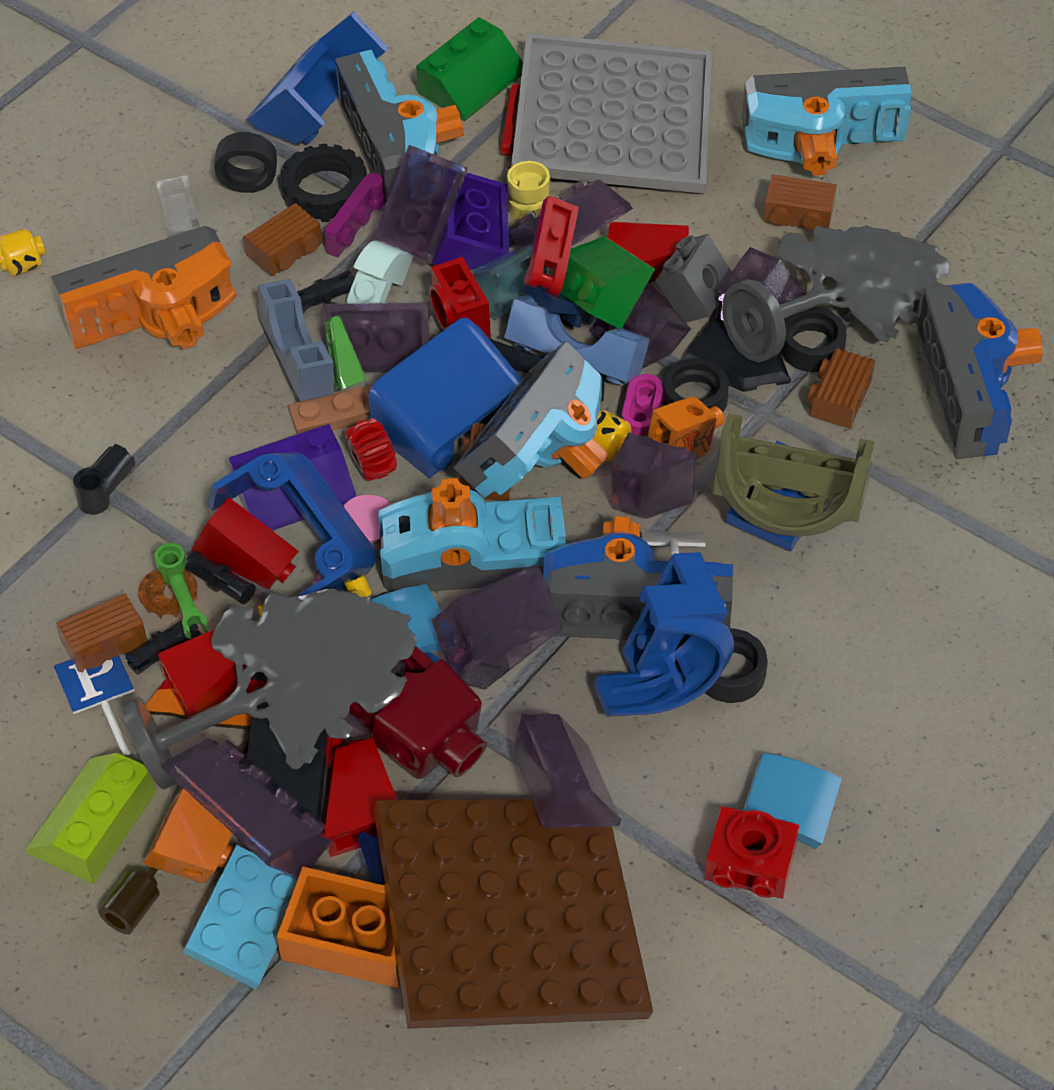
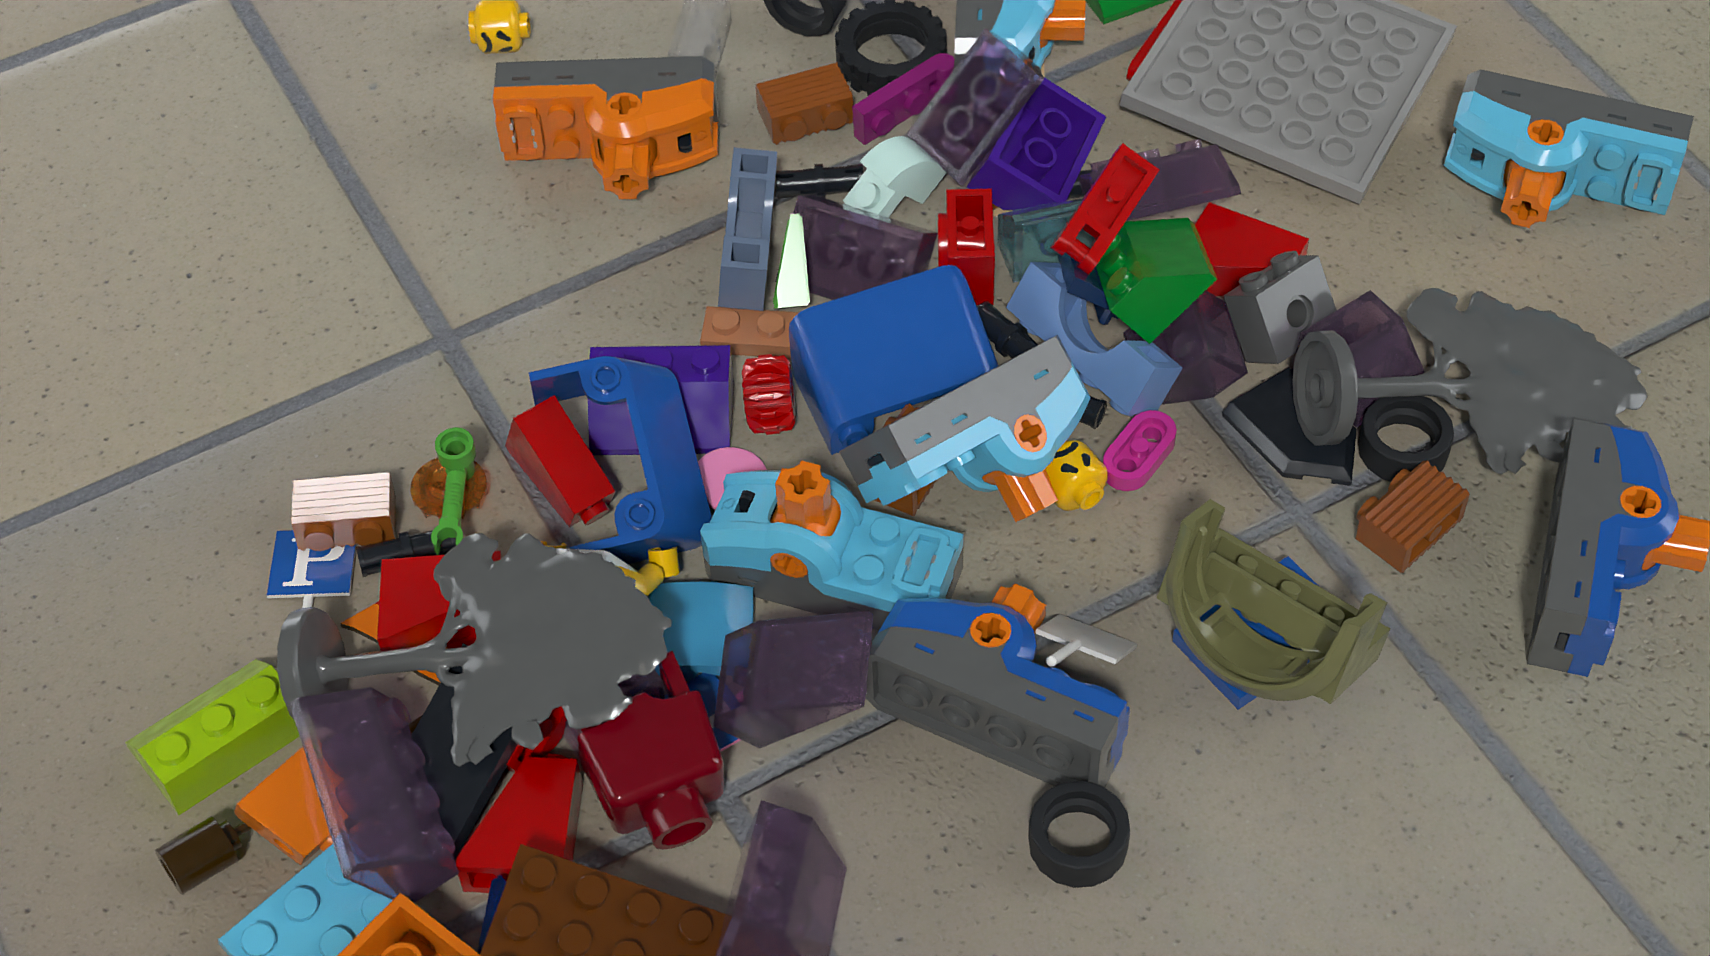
camera: 25 degrees right, 0 degrees up
black piece [73,444,135,515] -> none
black pin [184,550,256,605] -> none
light yellow wheel [507,161,550,220] -> none
blue piece [593,552,734,717] -> none
clear purple slope [612,432,697,519] -> none
orange torso [643,396,725,479] -> none
black tyre [662,358,729,412] -> none
dark orange brick [764,174,837,231] -> none

